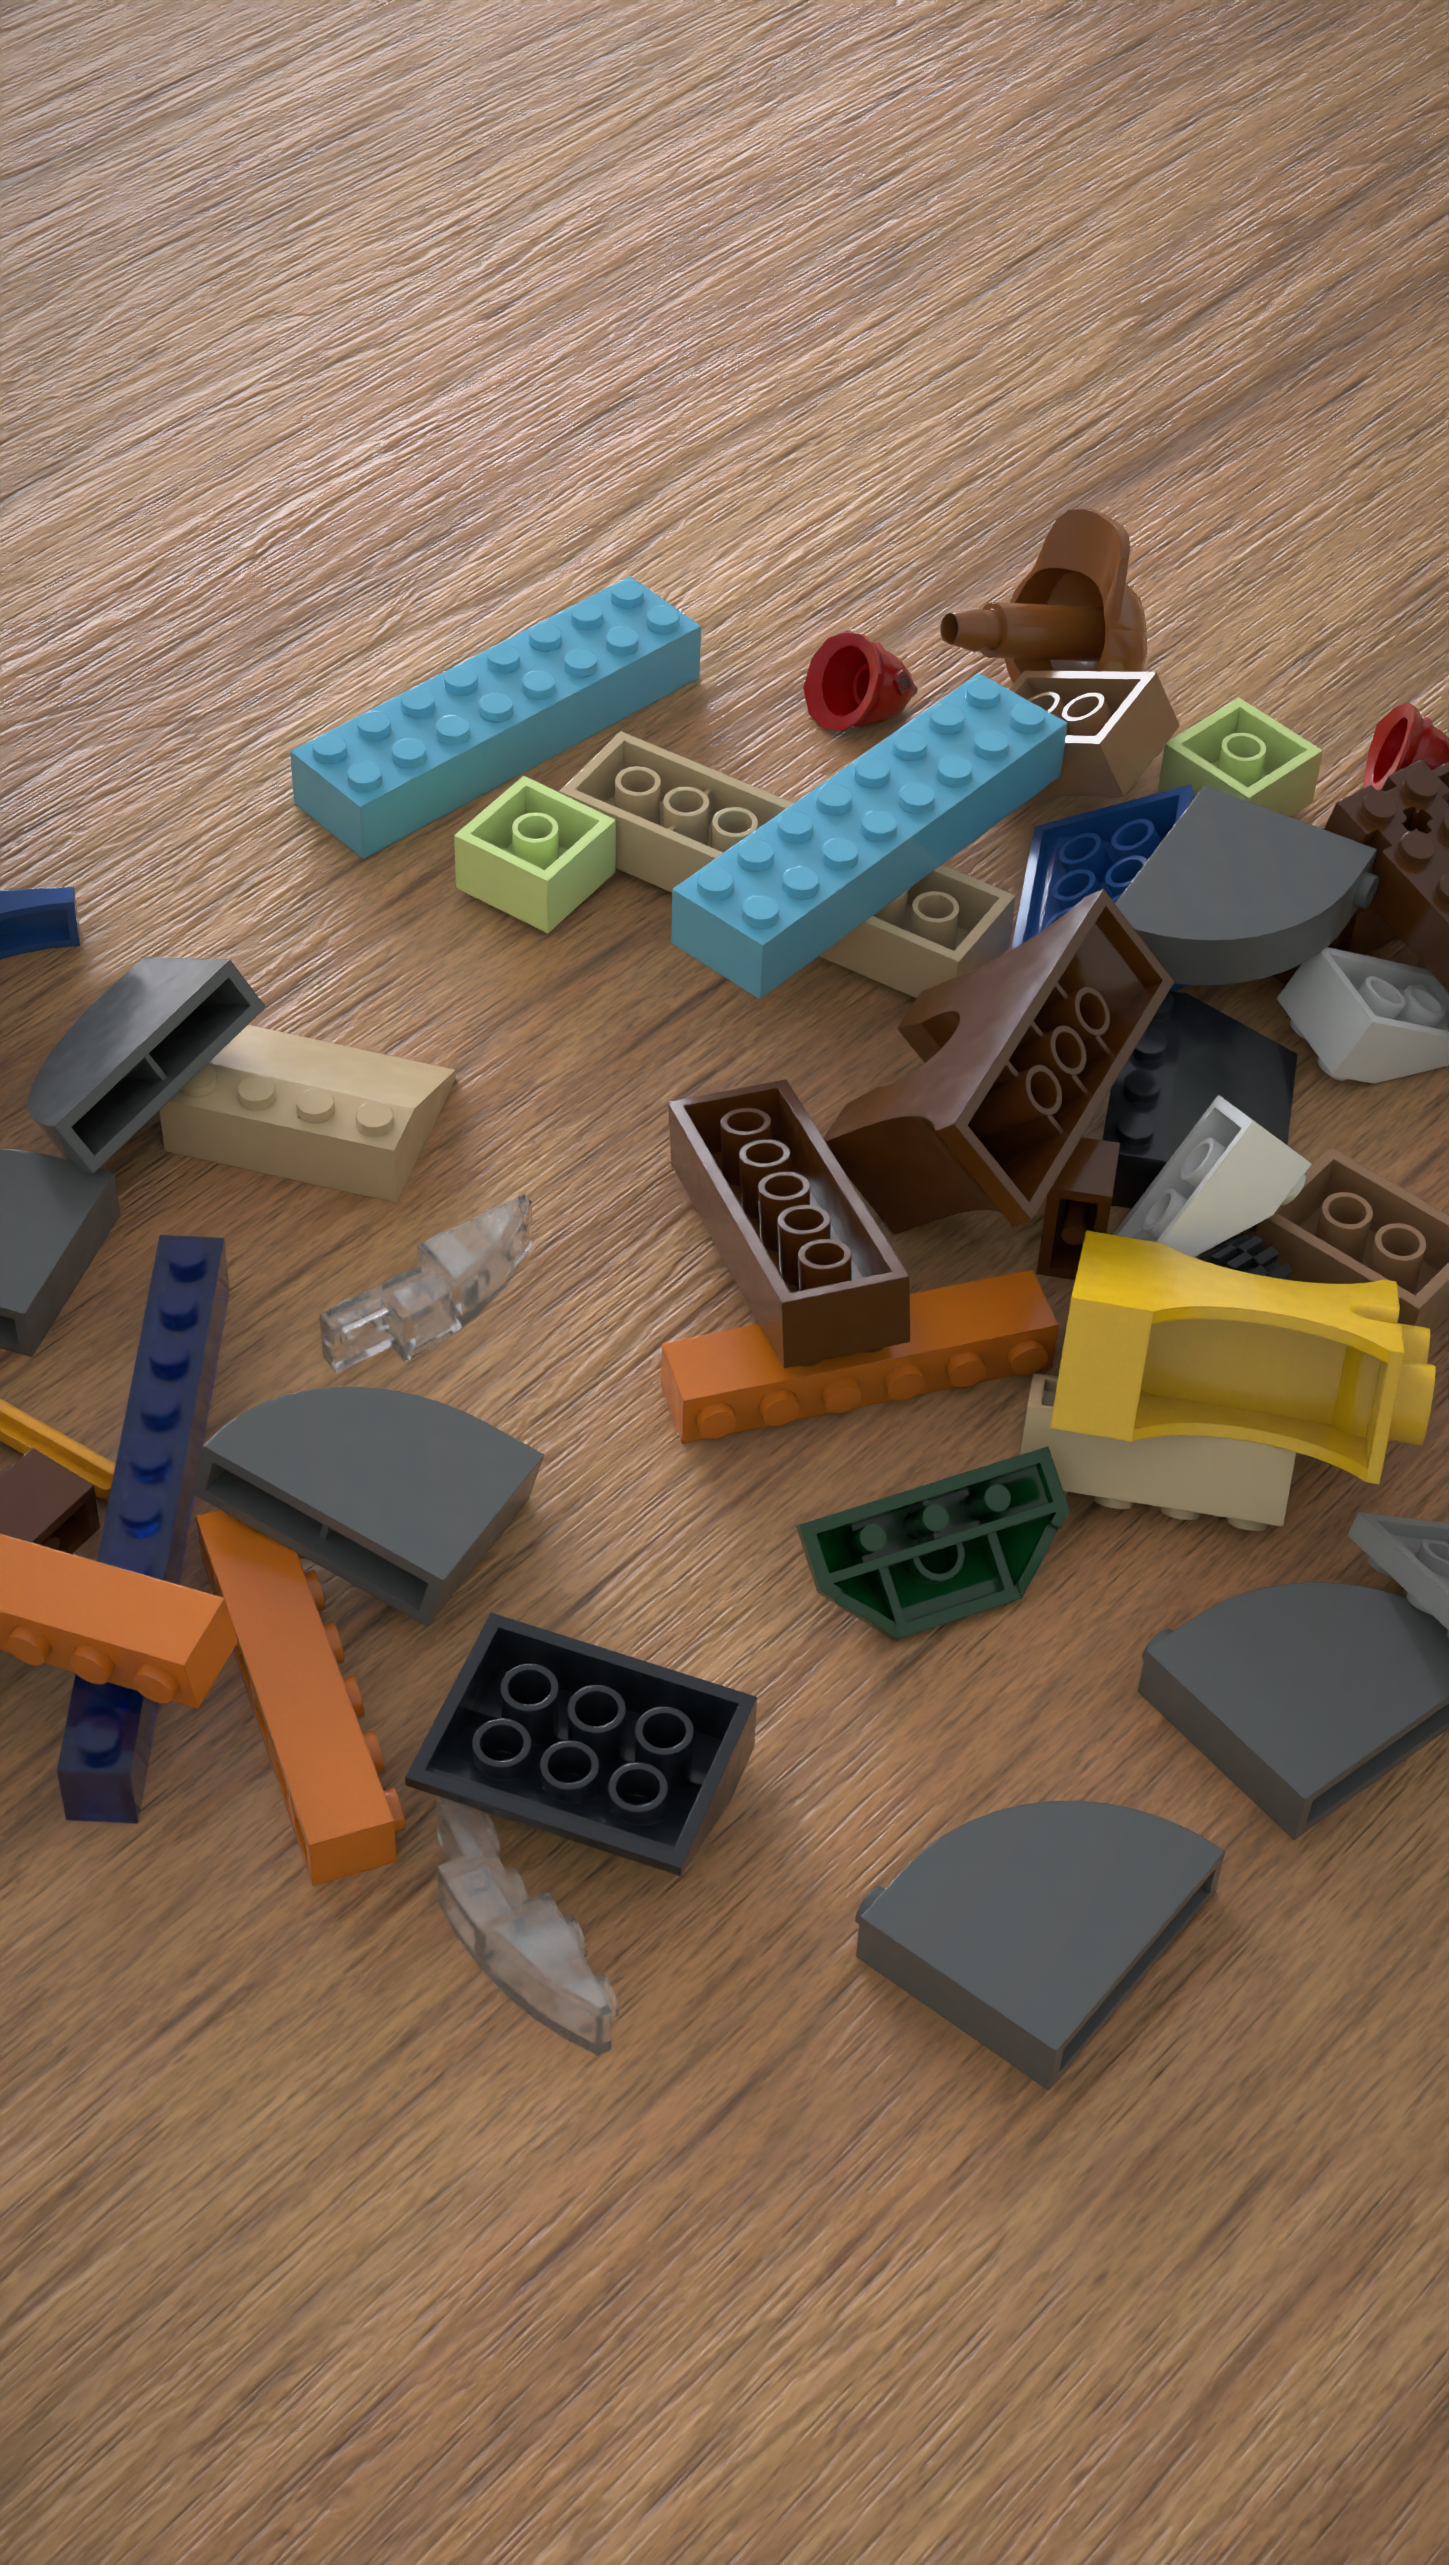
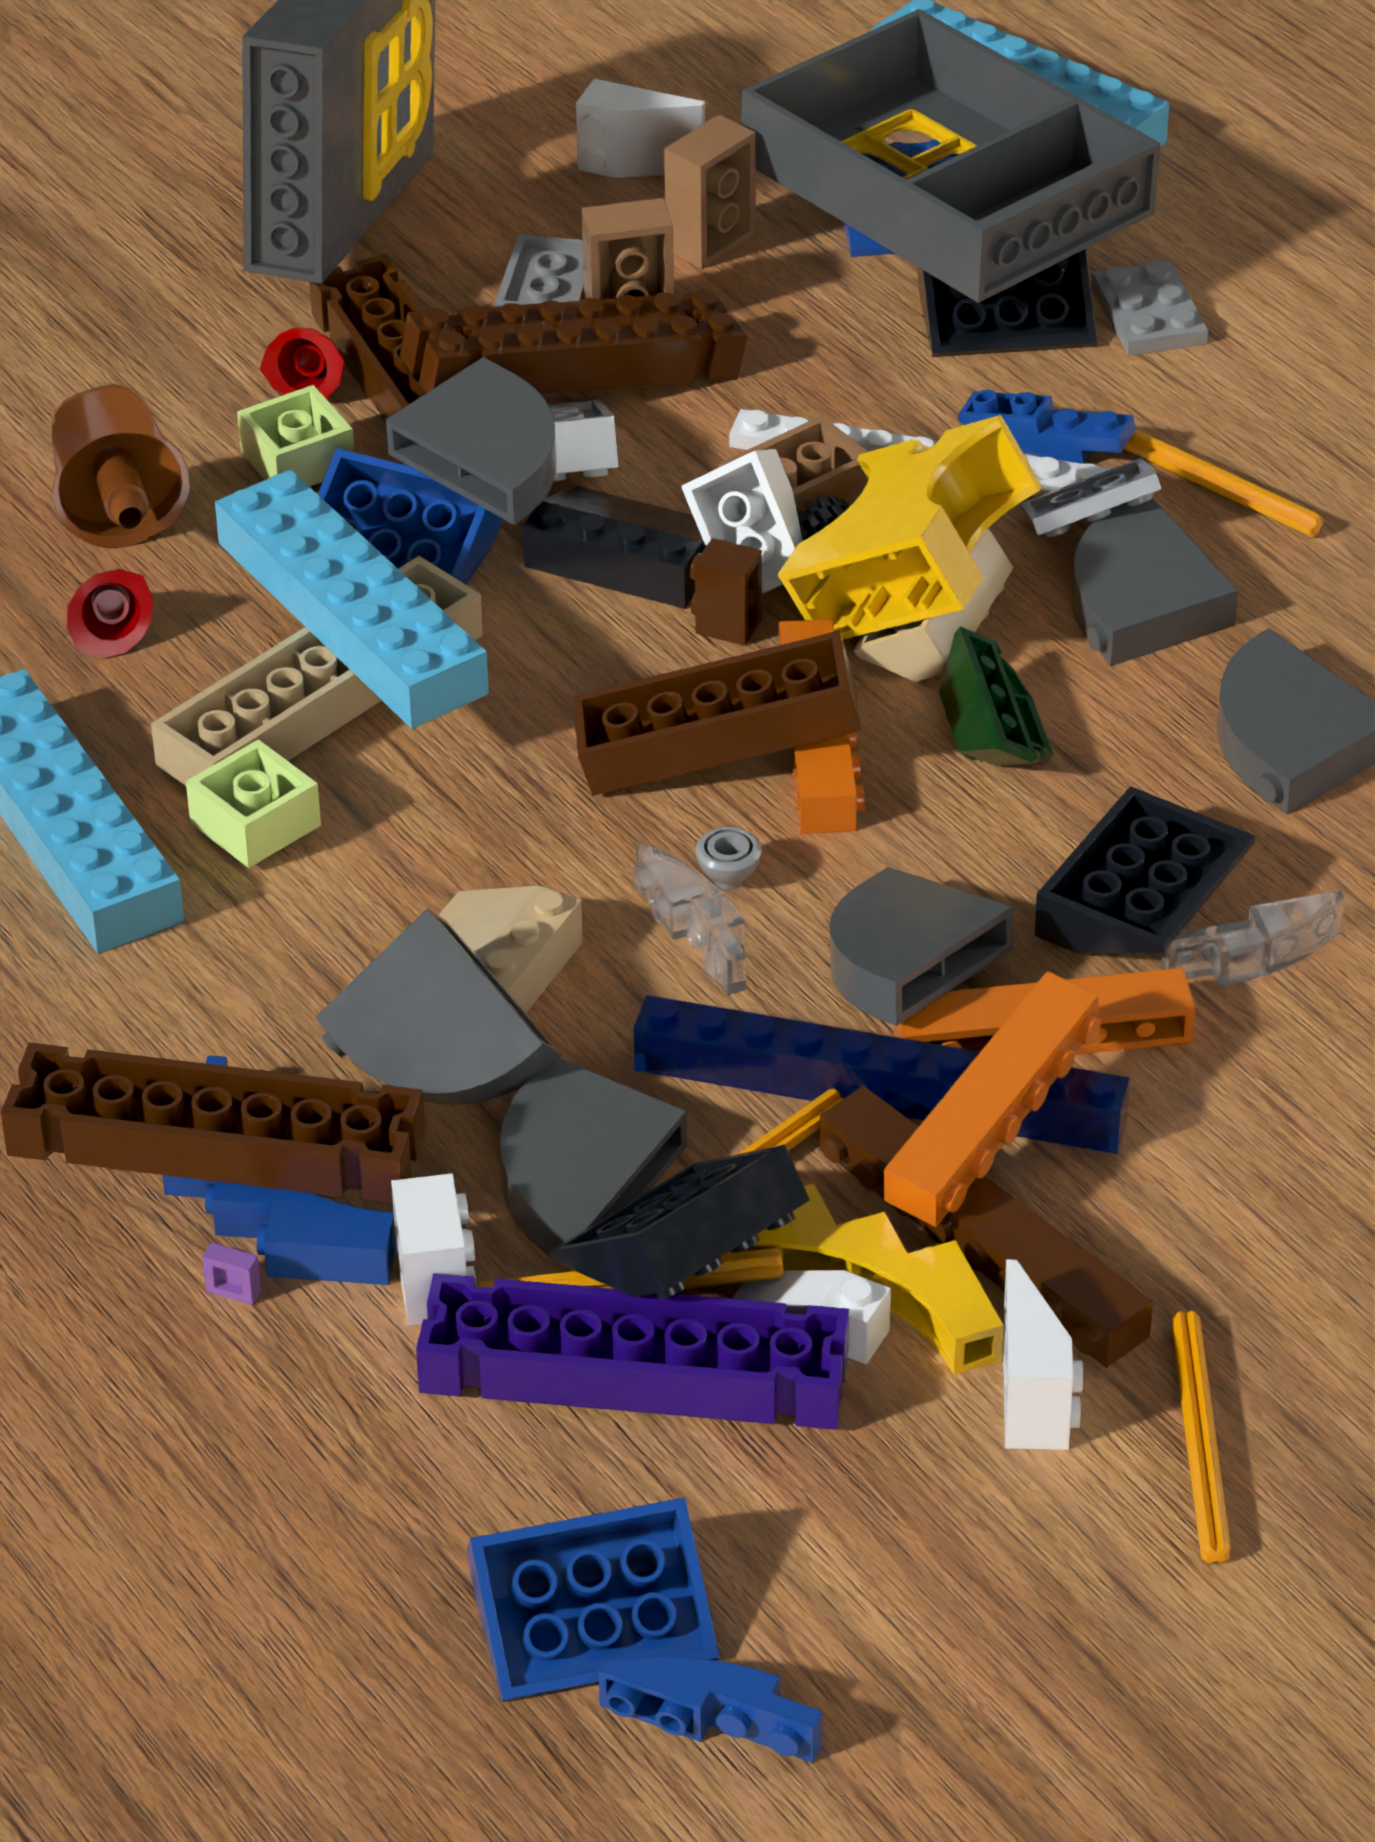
camera: 75 degrees left, 5 degrees down
reddish brown piece [823,889,1174,1235] -> none
medium nougat brick [1009,671,1180,798] -> none
none -> light grey brick [695,827,762,890]

